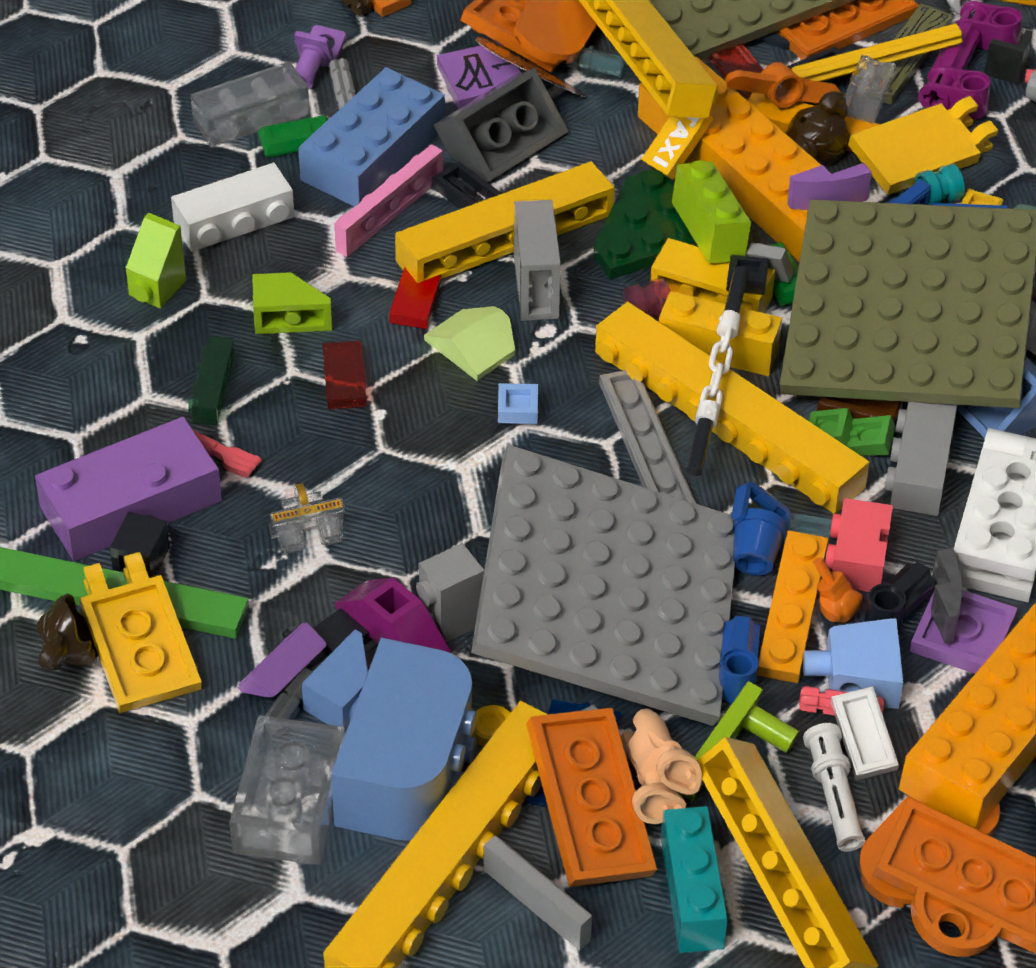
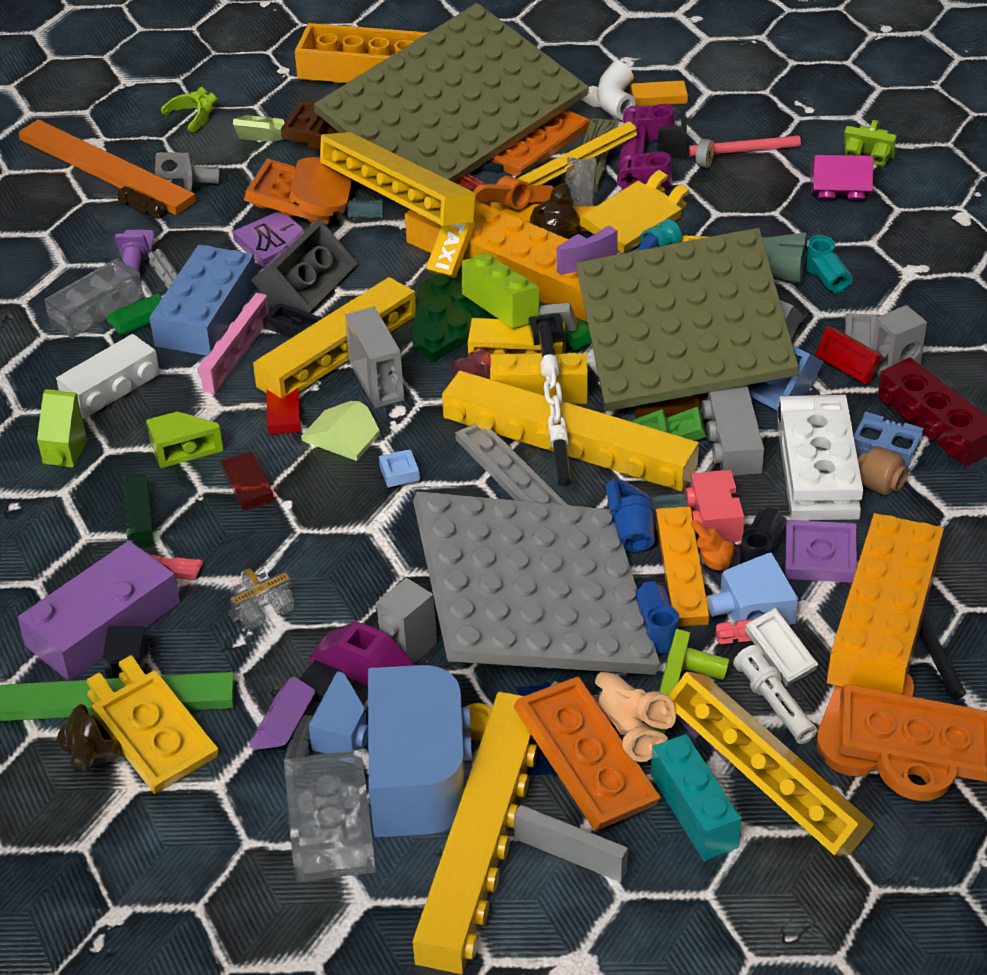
camera: 15 degrees left, 5 degrees down
sticker [476,37,587,97] -> none
flat silver slope [931,548,962,644] -> none

